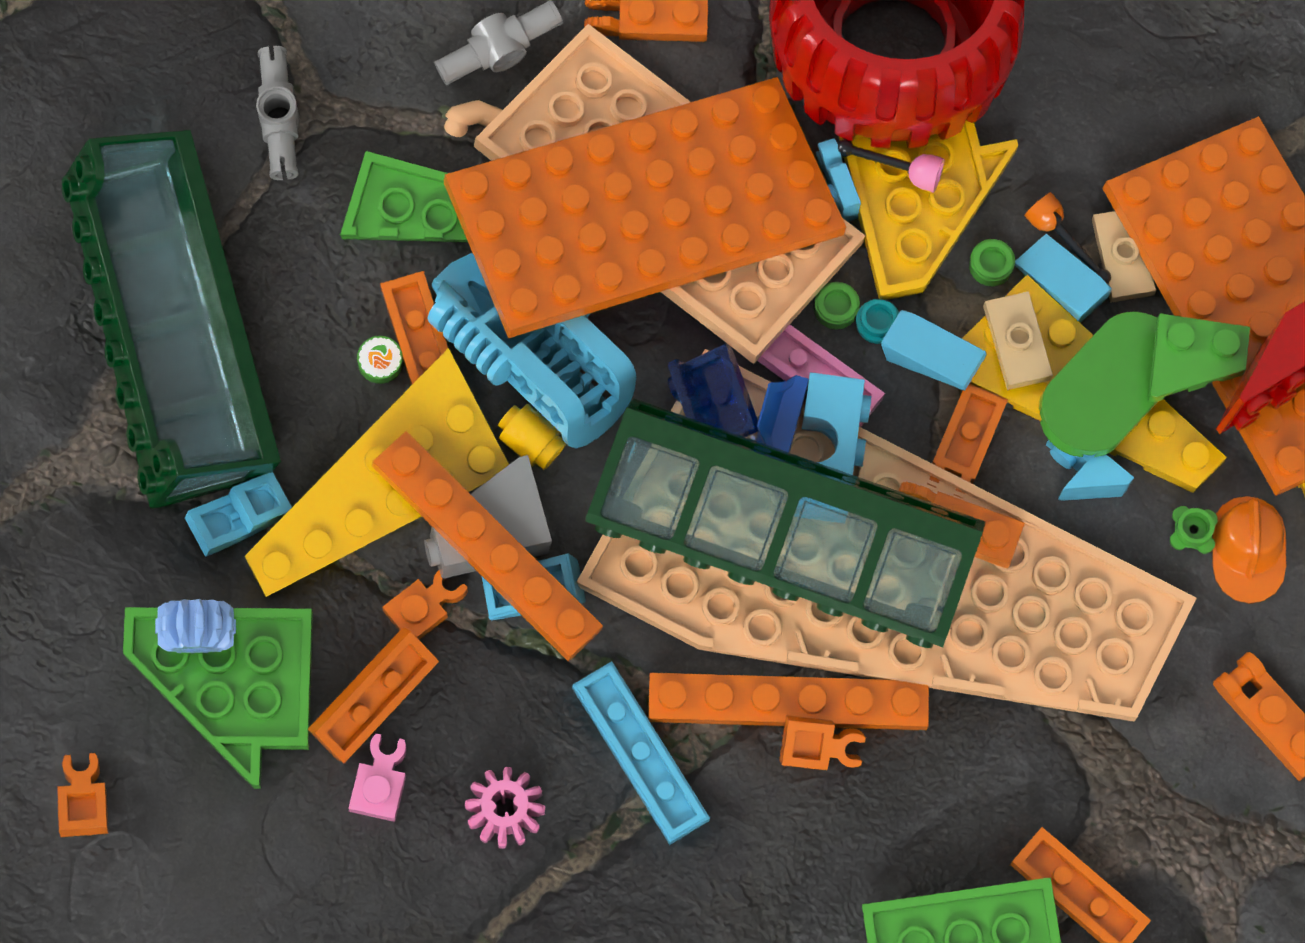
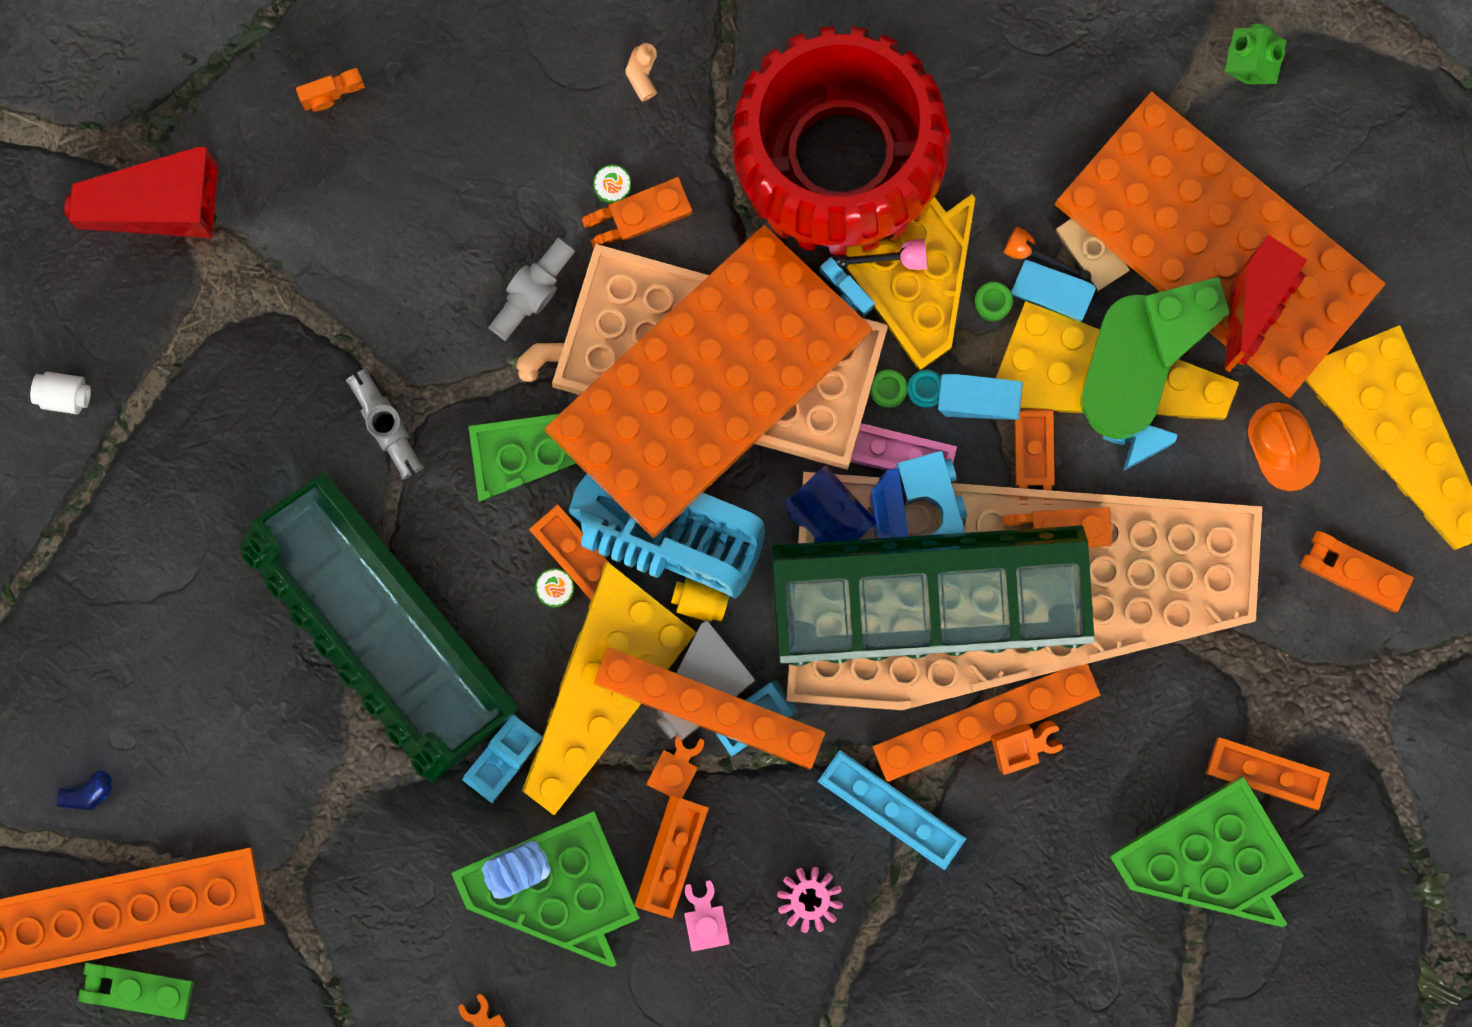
camera: 20 degrees left, 10 degrees up
tan plate [983,291,1053,390] -> none
bright green plate [1169,506,1218,554] -> none

